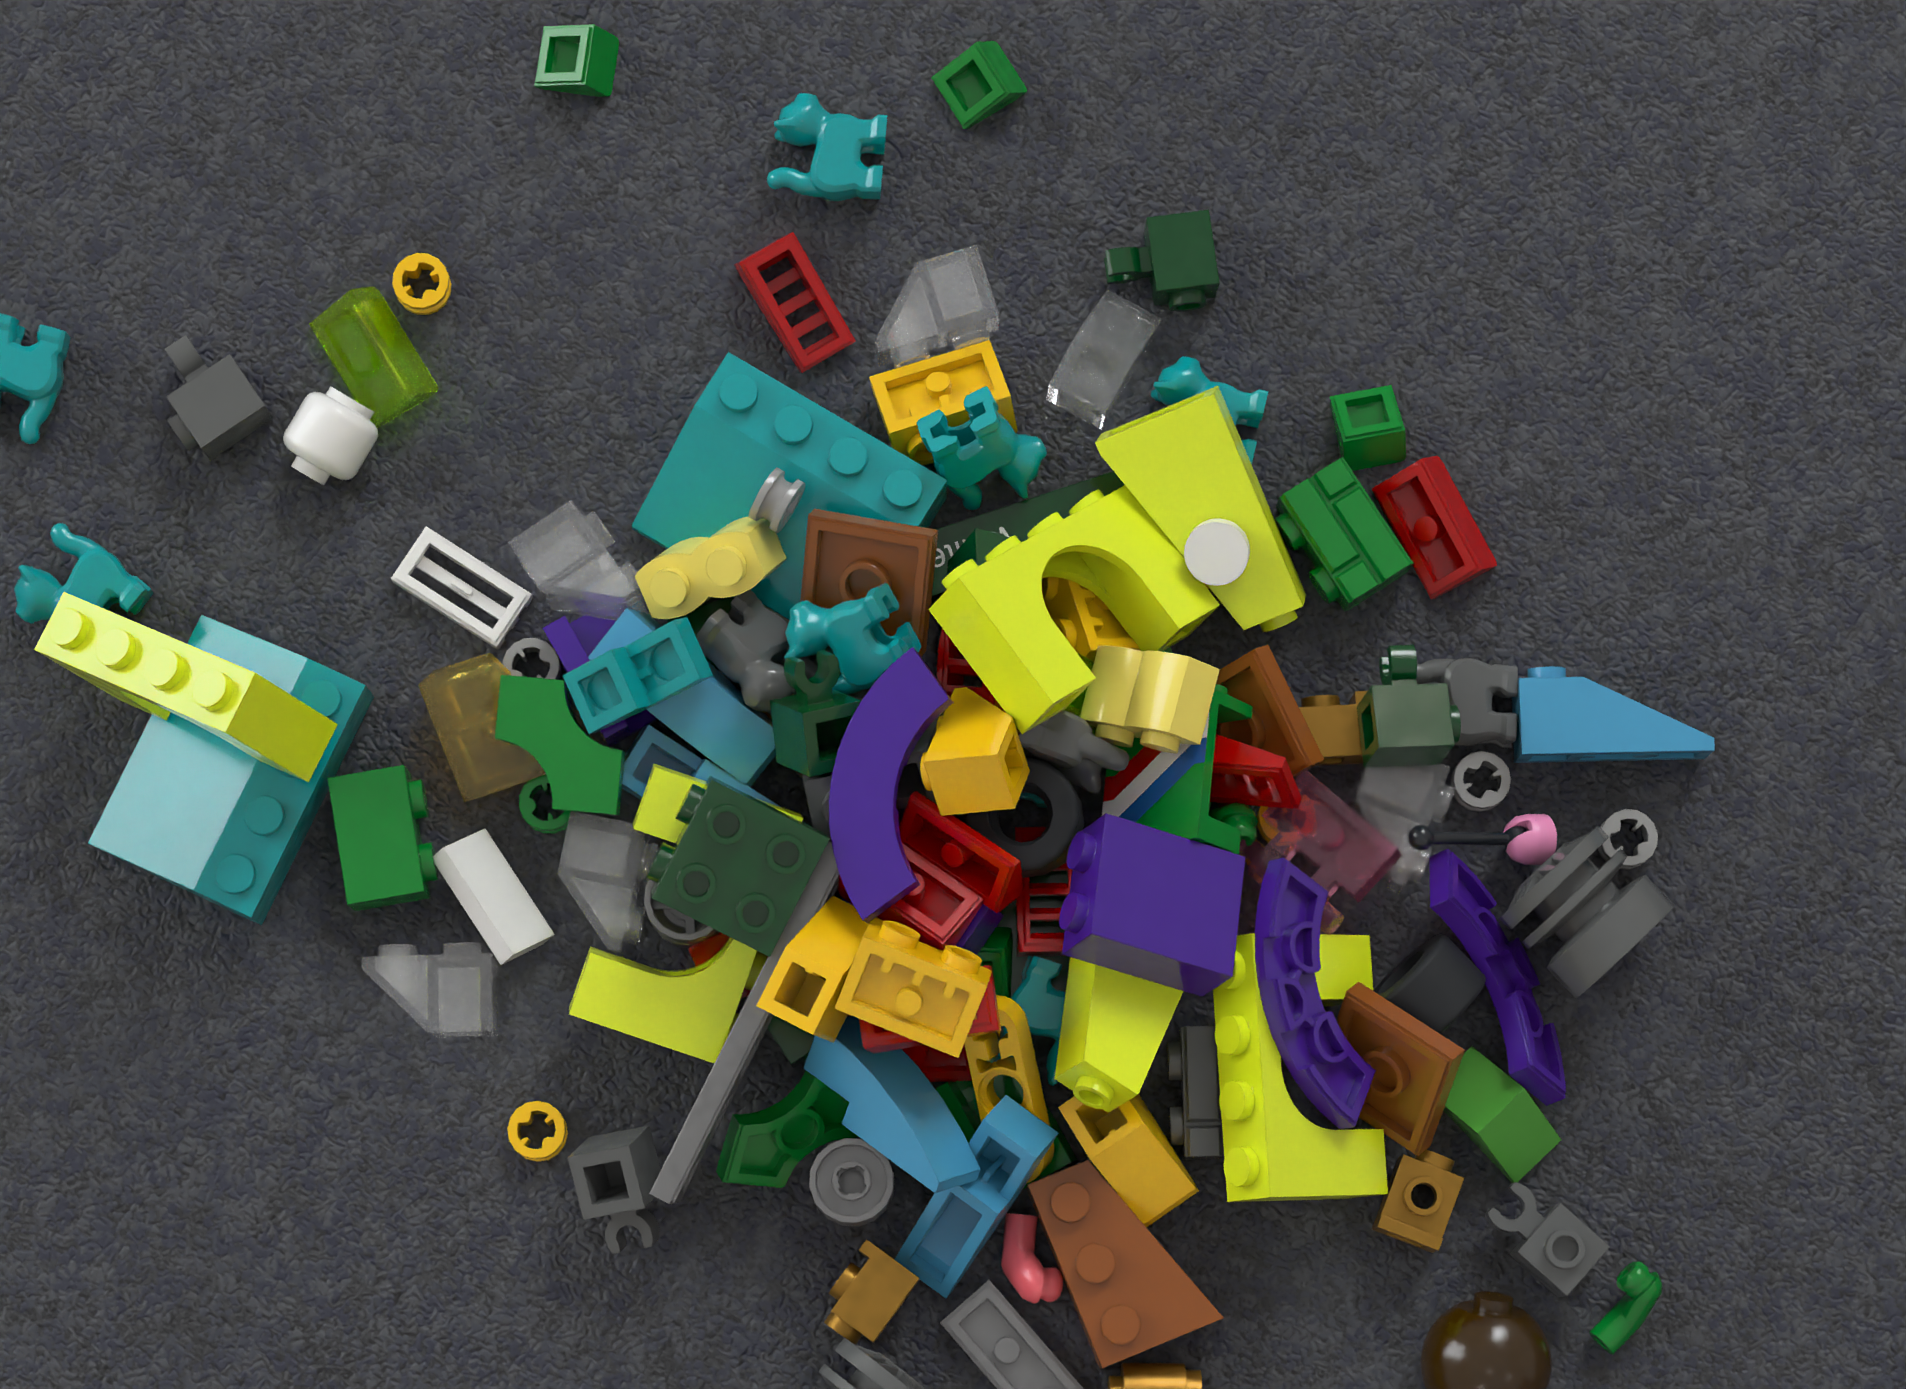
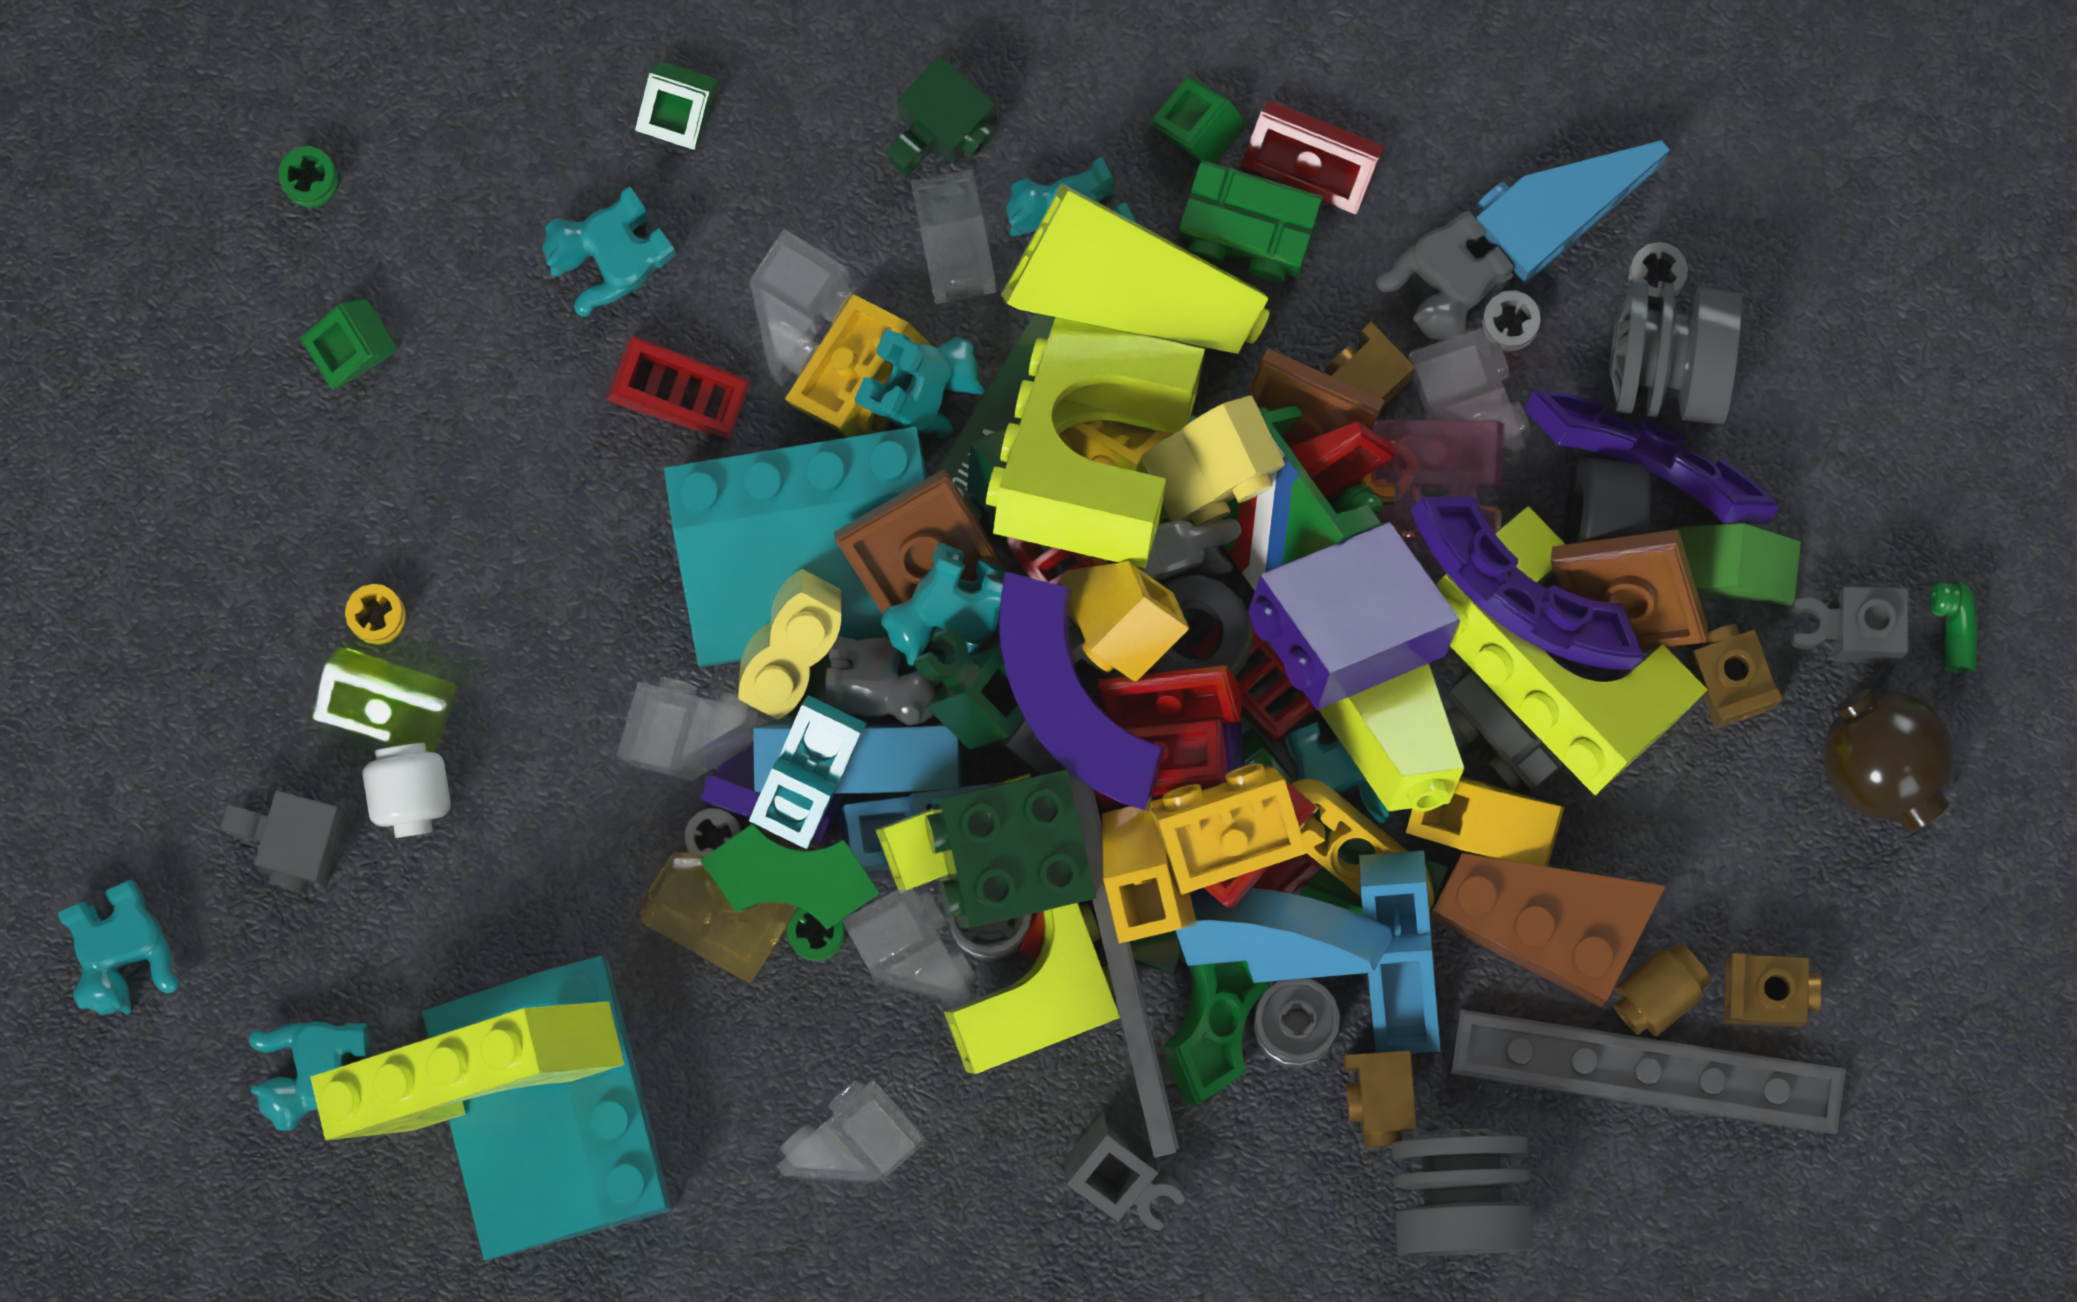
camera: 30 degrees left, 0 degrees up
green brick [327,765,439,911] -> none
white tile [391,526,533,650] -> none
white tile [433,829,555,965] -> none
yellow bush [507,1101,568,1162] -> none
light grey bush [749,467,806,533] -> none
coral arm [1001,1213,1063,1304] -> none
white tile [1184,518,1250,586] -> none
dark green brick [1357,645,1461,768] -> none
hinge [1408,814,1557,865] -> none

